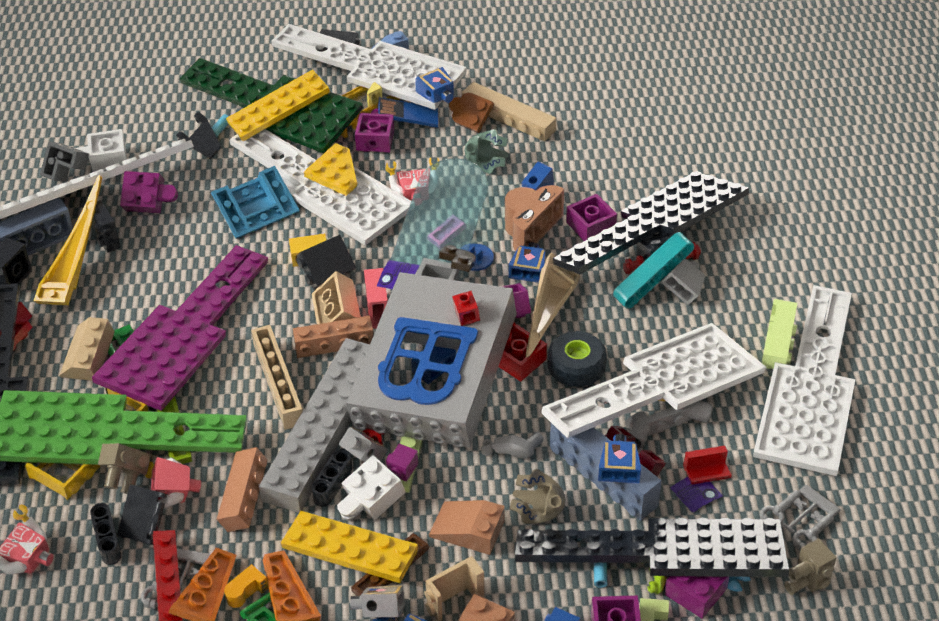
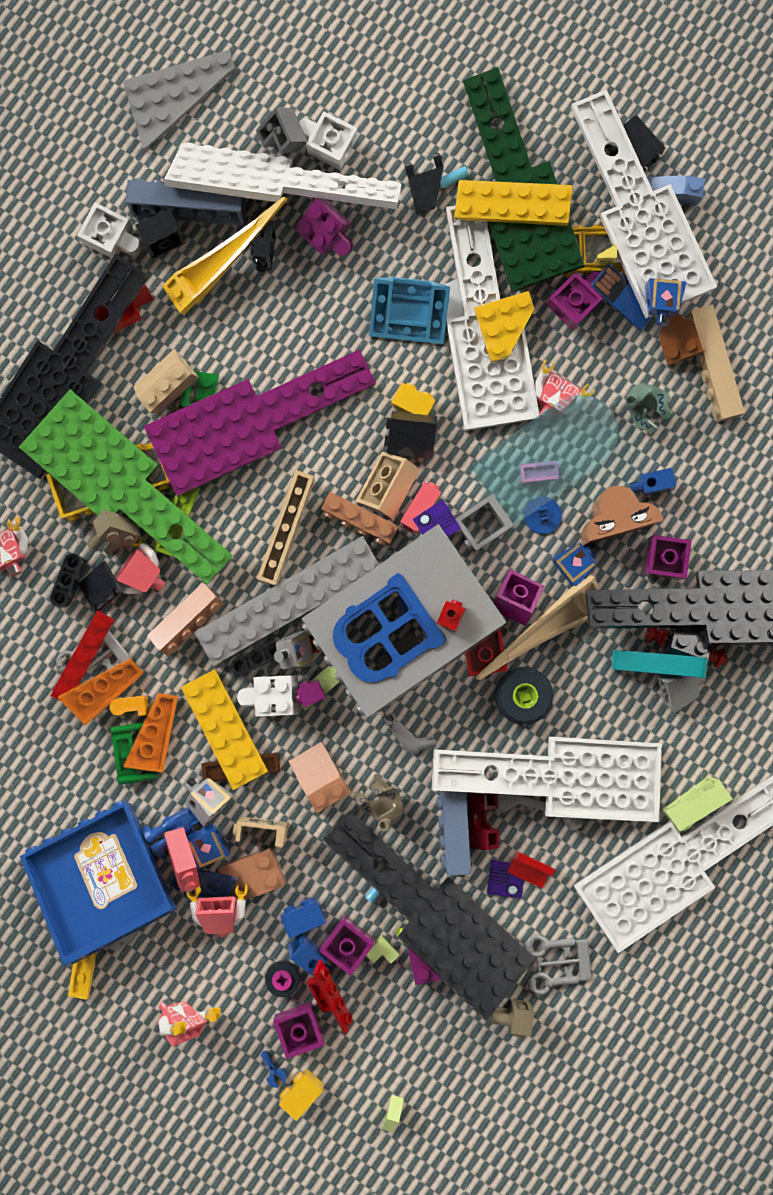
camera: 35 degrees right, 40 degrees up
dark brown plate [438,245,476,272] -> none
blue torso [598,434,641,483] -> none

